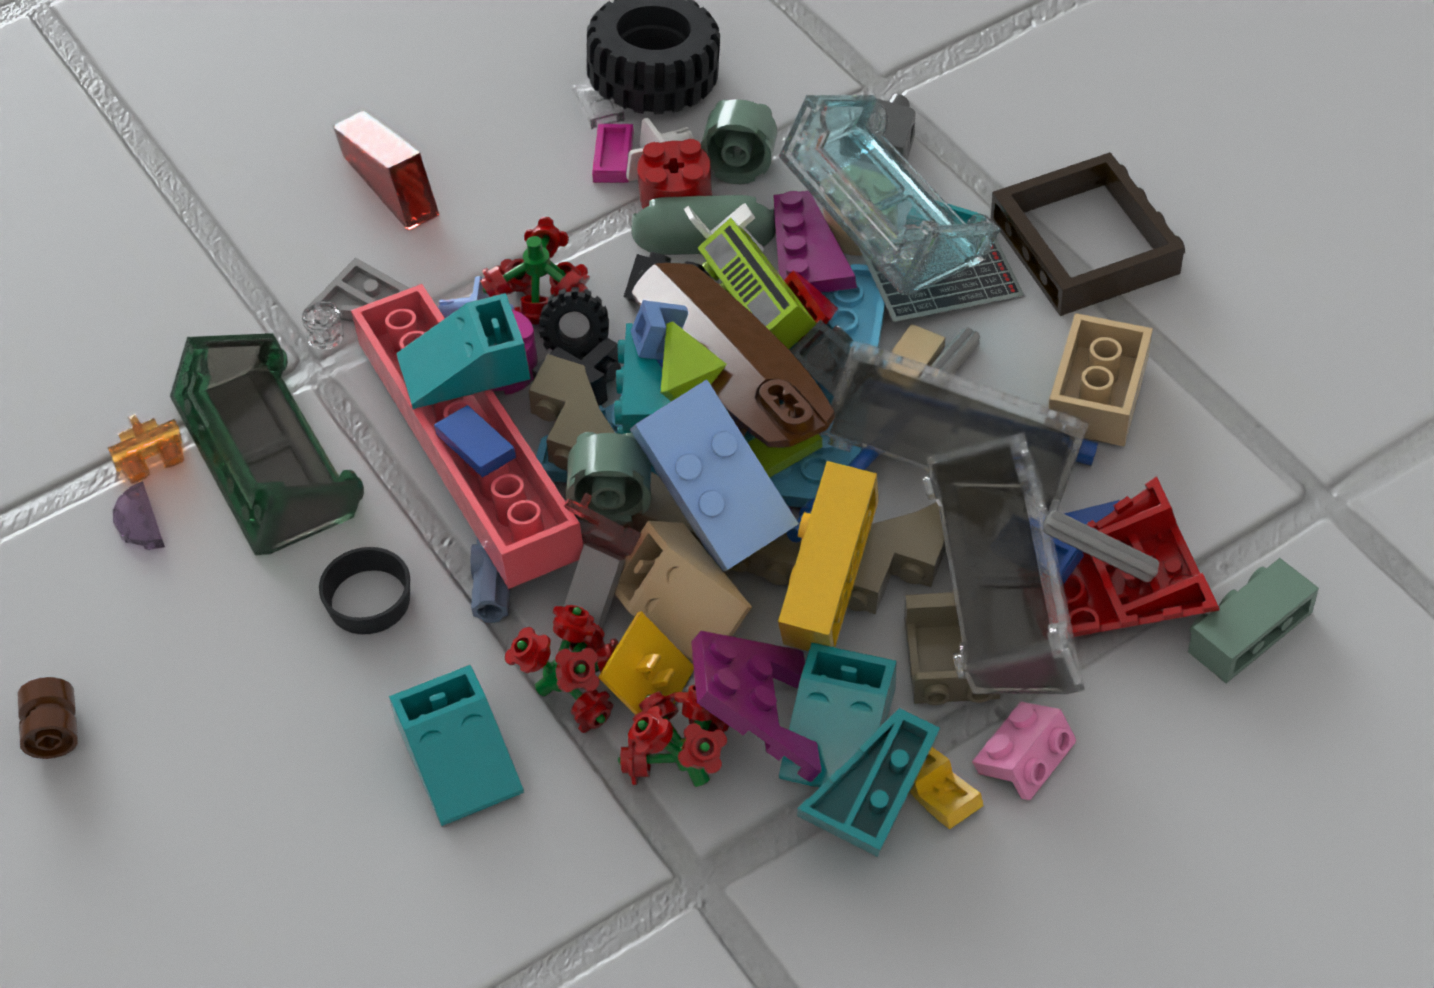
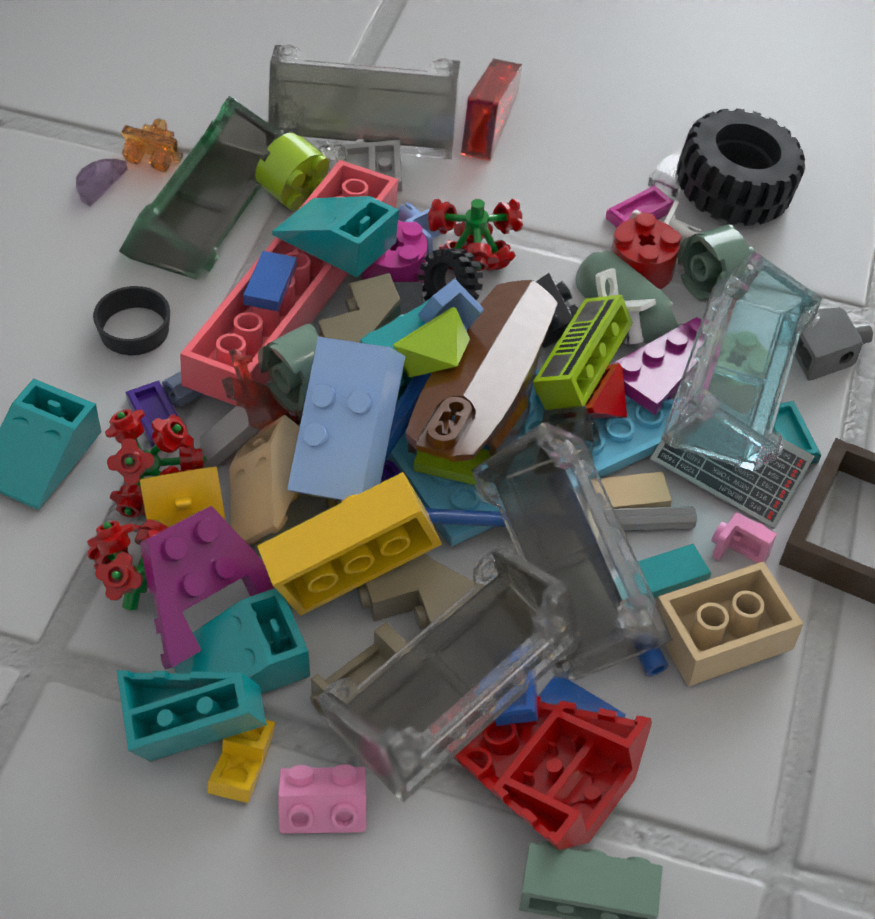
camera: 45 degrees right, 0 degrees up
light grey axle [1043,510,1159,582] -> none
none -> dark purple tile [125,380,178,448]
none -> lime brick [255,133,330,211]
none -> windscreen [268,45,460,160]
none -> teal tile [624,543,711,603]
none -> bright pink bracket [711,512,777,563]

